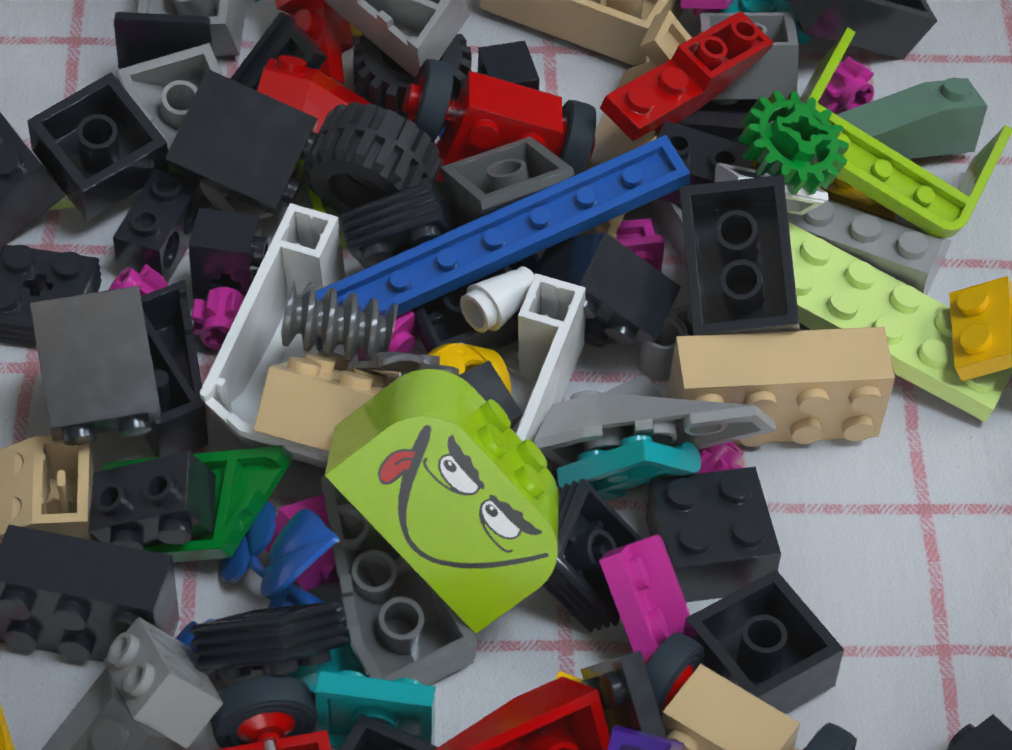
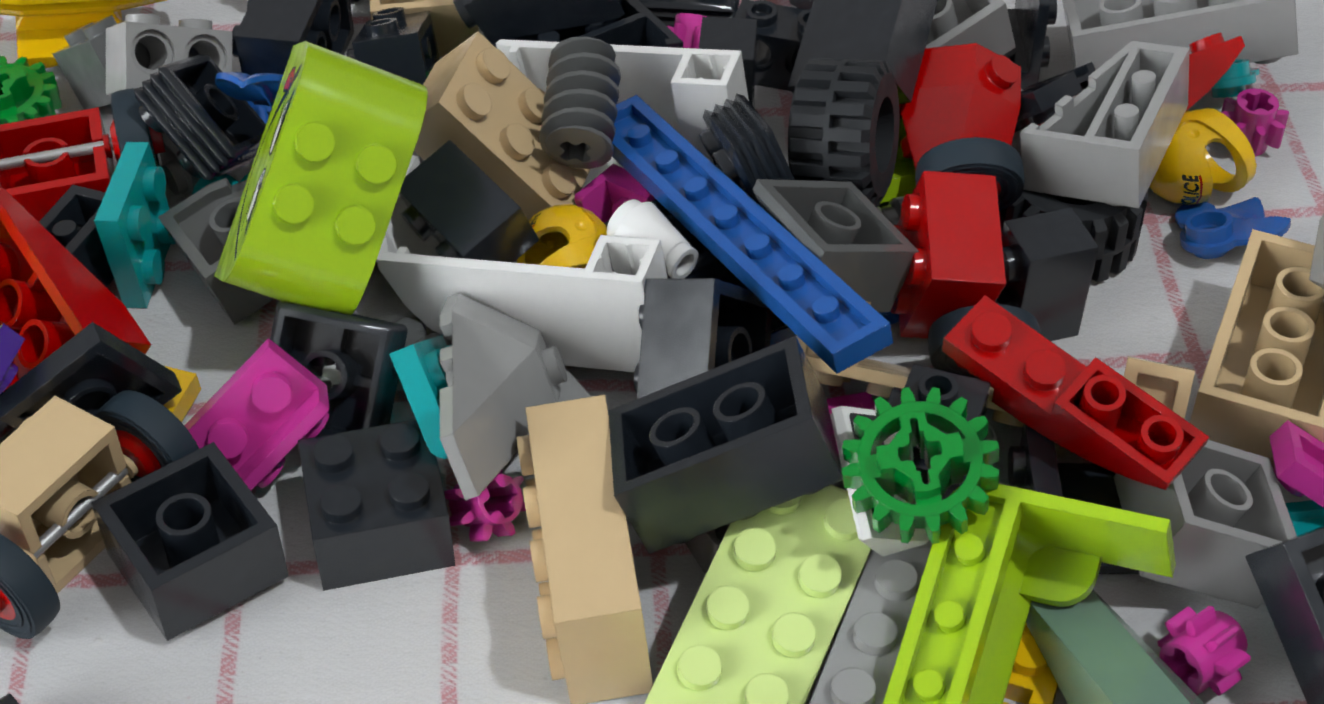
camera: 90 degrees right, 5 degrees down
flat silver plate [355,352,459,376] -> none

